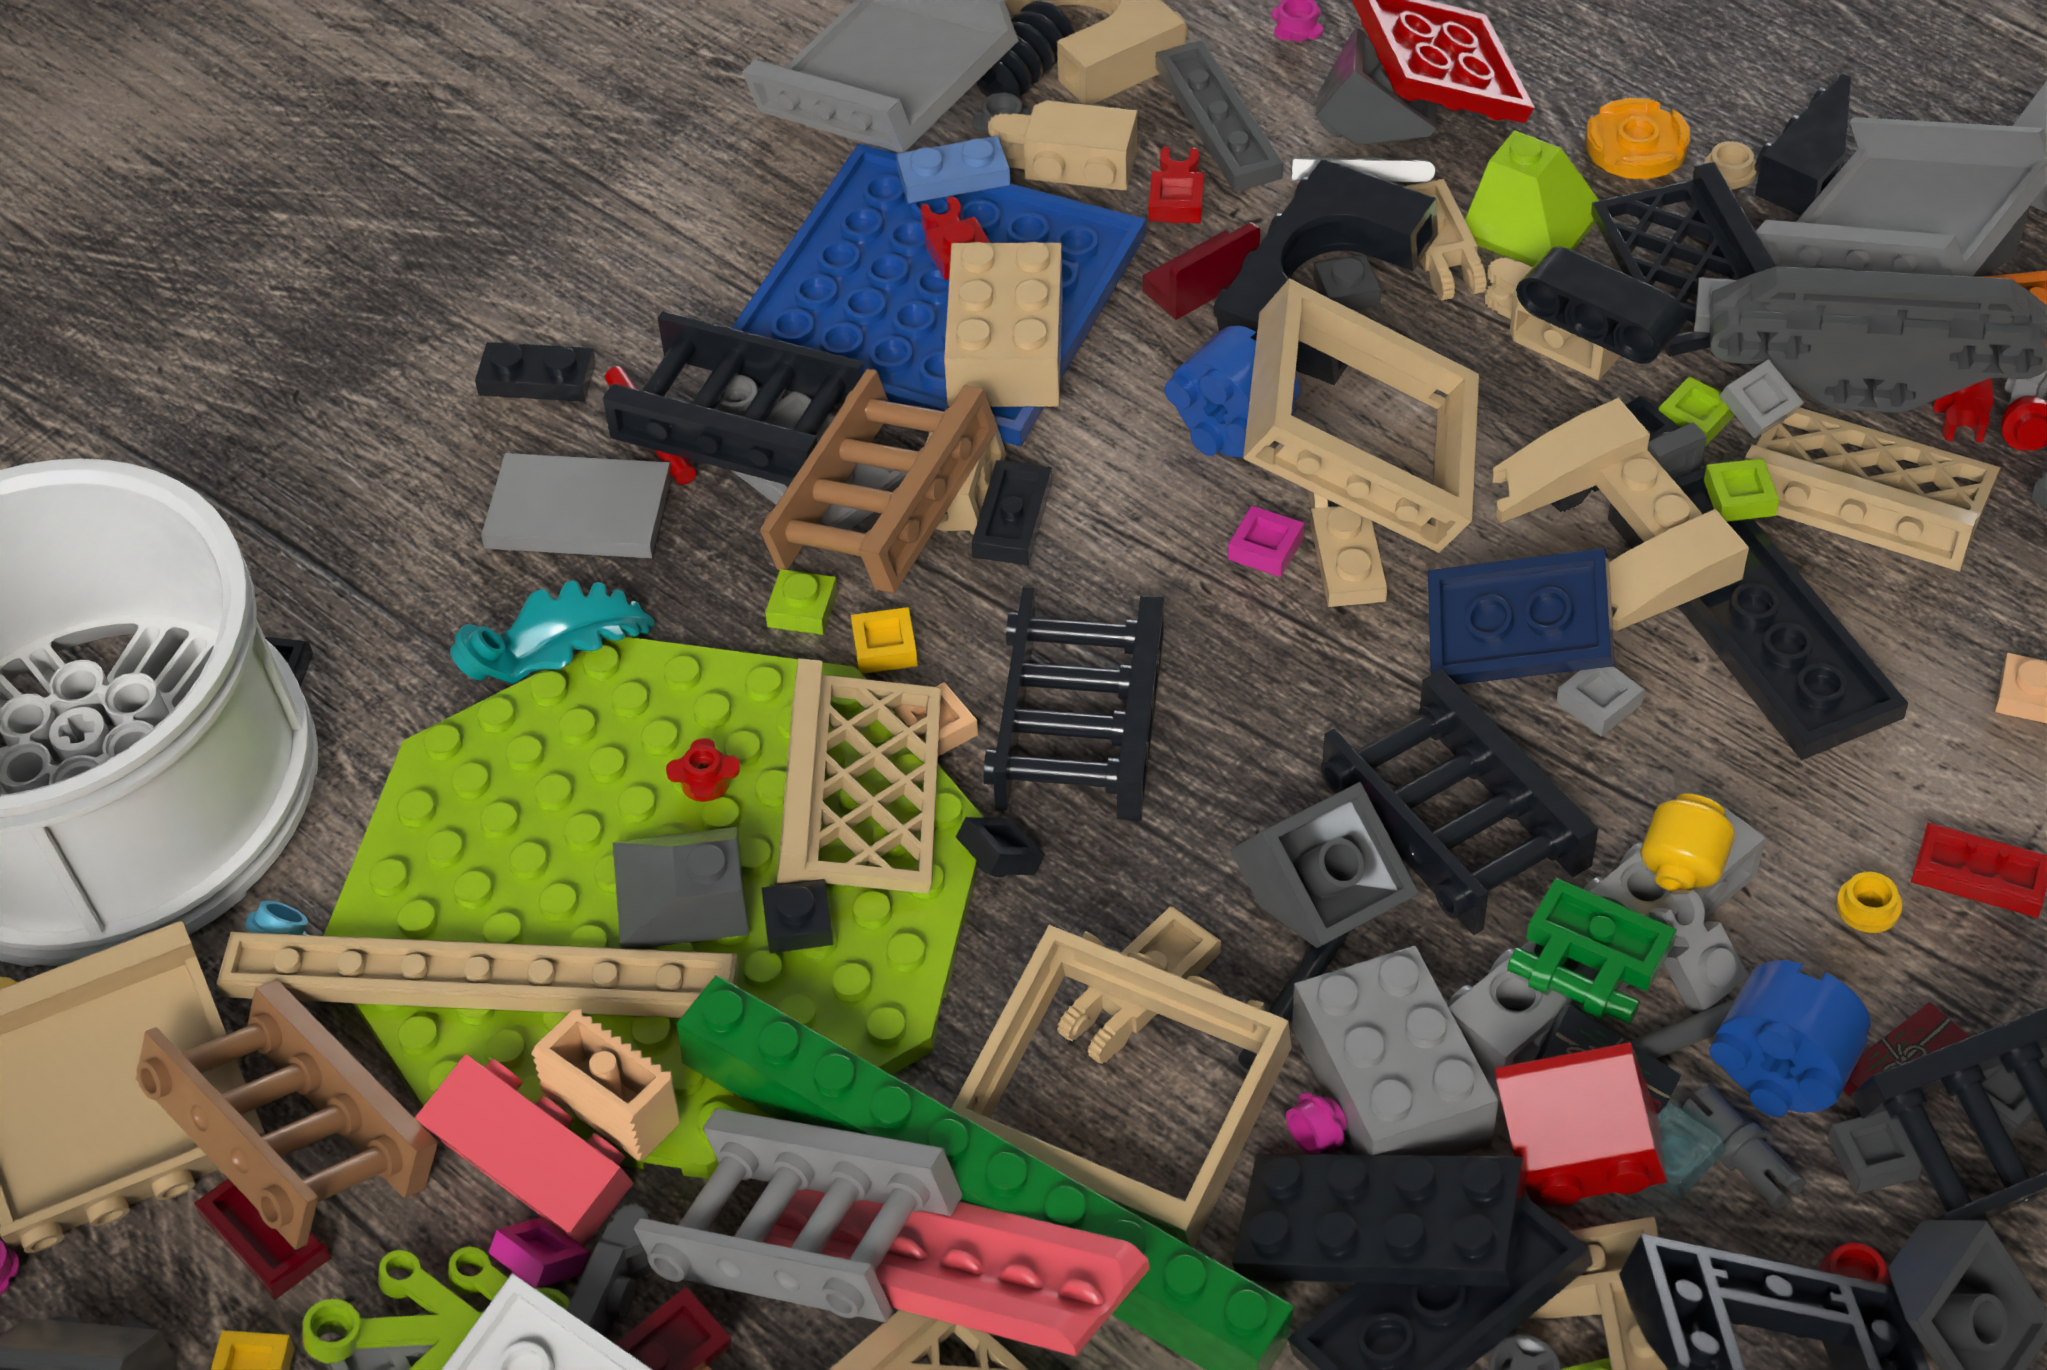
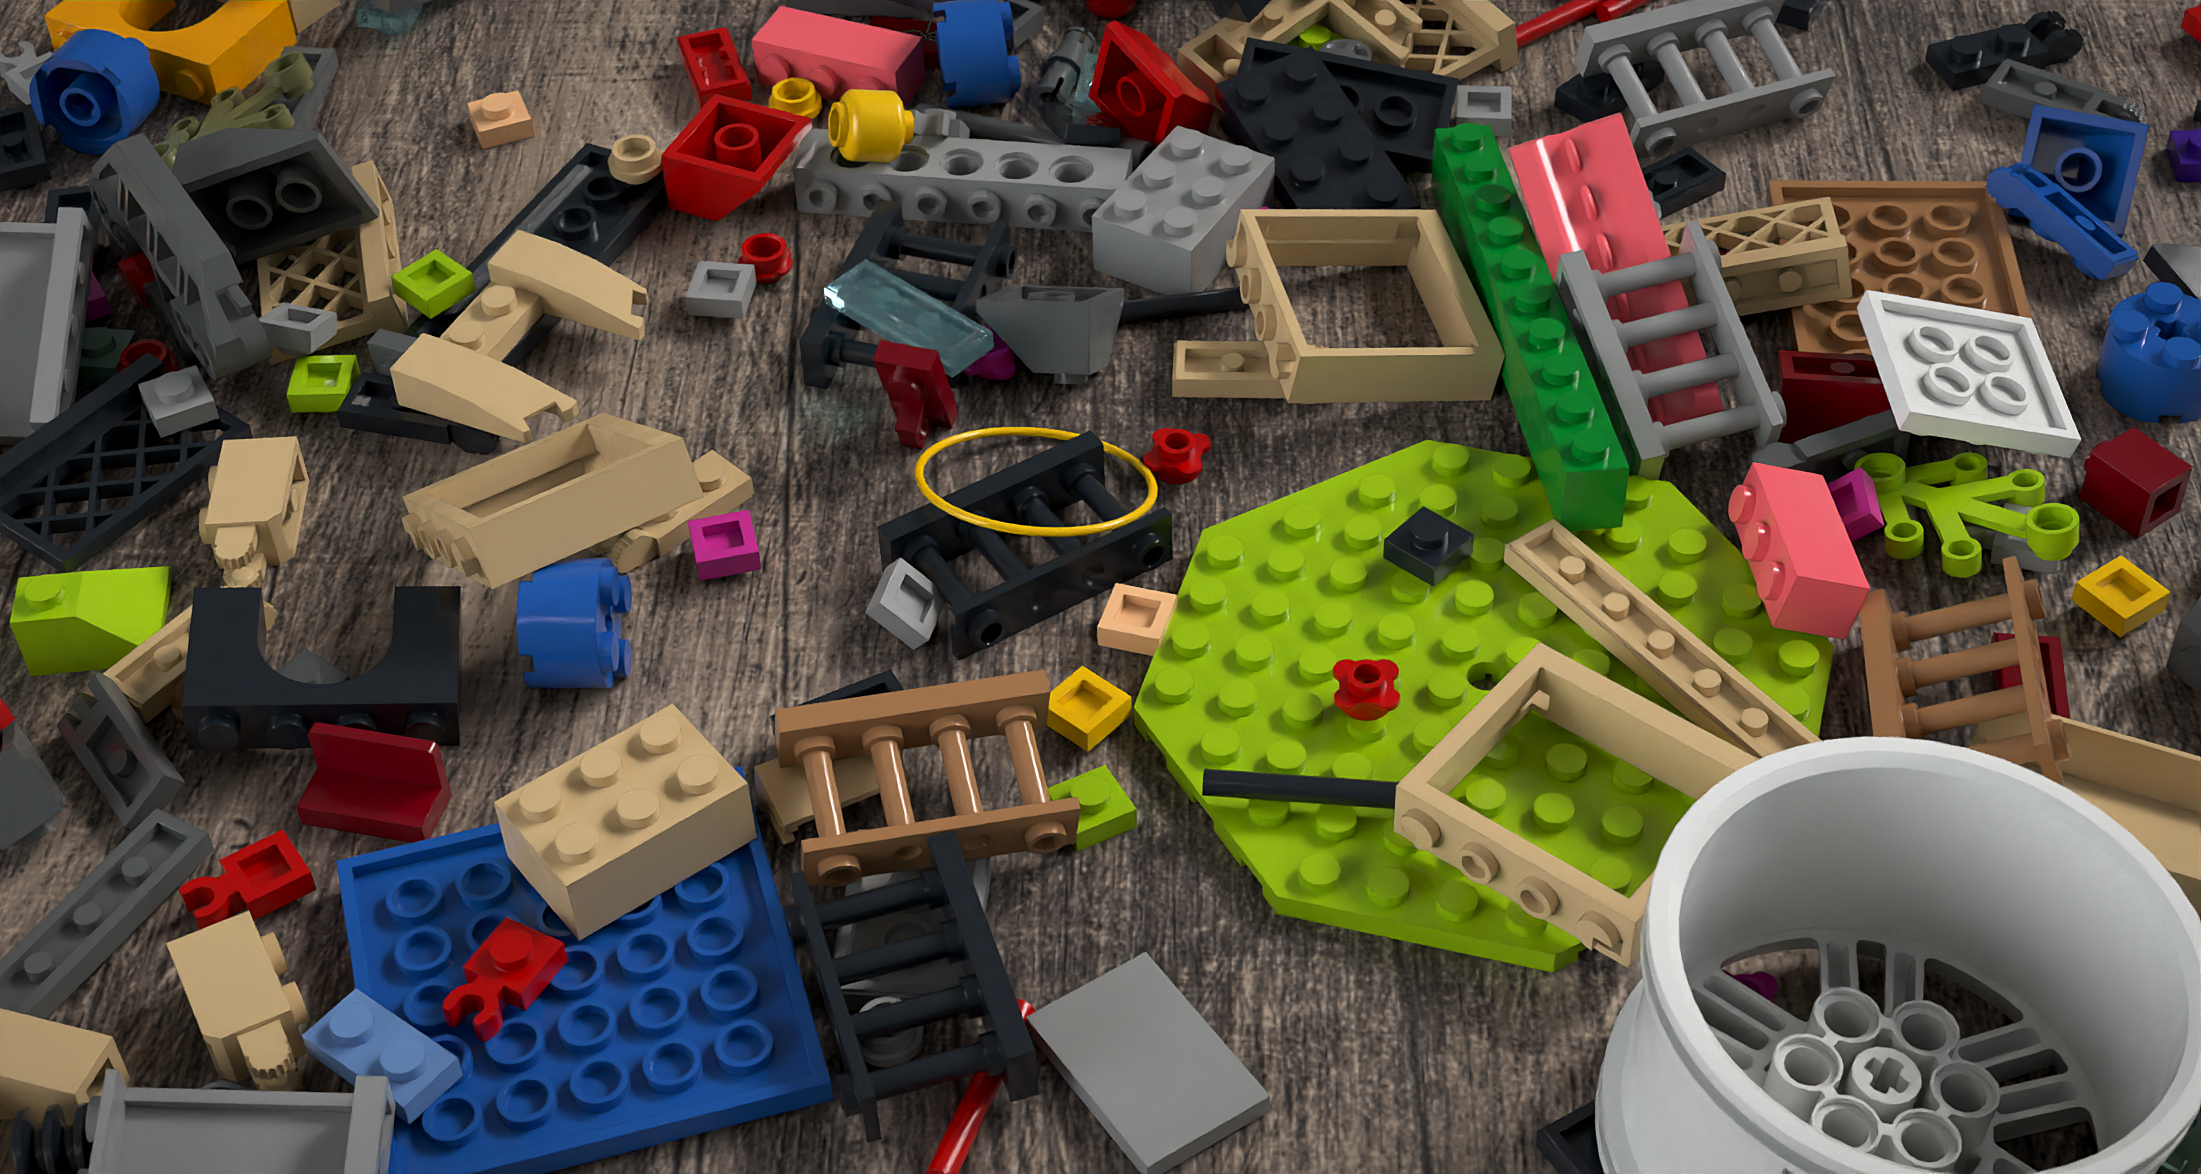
camera: 130 degrees left, 5 degrees down
teal plant [450,580,655,684] -> none
light nougat brick [531,1009,680,1161] -> none
dark grey slope [613,827,749,949] -> none
tan fence [776,658,941,894] -> none
black plate [956,817,1045,877] -> none
dark blue plate [1428,548,1615,685] -> none
green plate [1507,878,1677,1024] -> none
black beam [1516,247,1686,364] -> none
none -> dark grey slope [172,128,380,266]
none -> tan plate [608,134,663,185]
none -> red slope [661,94,812,221]
none -> red plate [737,233,793,284]
none -> coral brick [752,6,926,109]
none -> clear light blue tile [824,259,994,378]
none -> light grey plate [865,557,946,650]
none -> dark red hinge [873,340,959,450]
none -> yellow piece [914,427,1158,537]
none -> red plate [1143,428,1211,484]
none -> black piece [1202,768,1399,809]
none -> tan window [1394,642,1759,968]

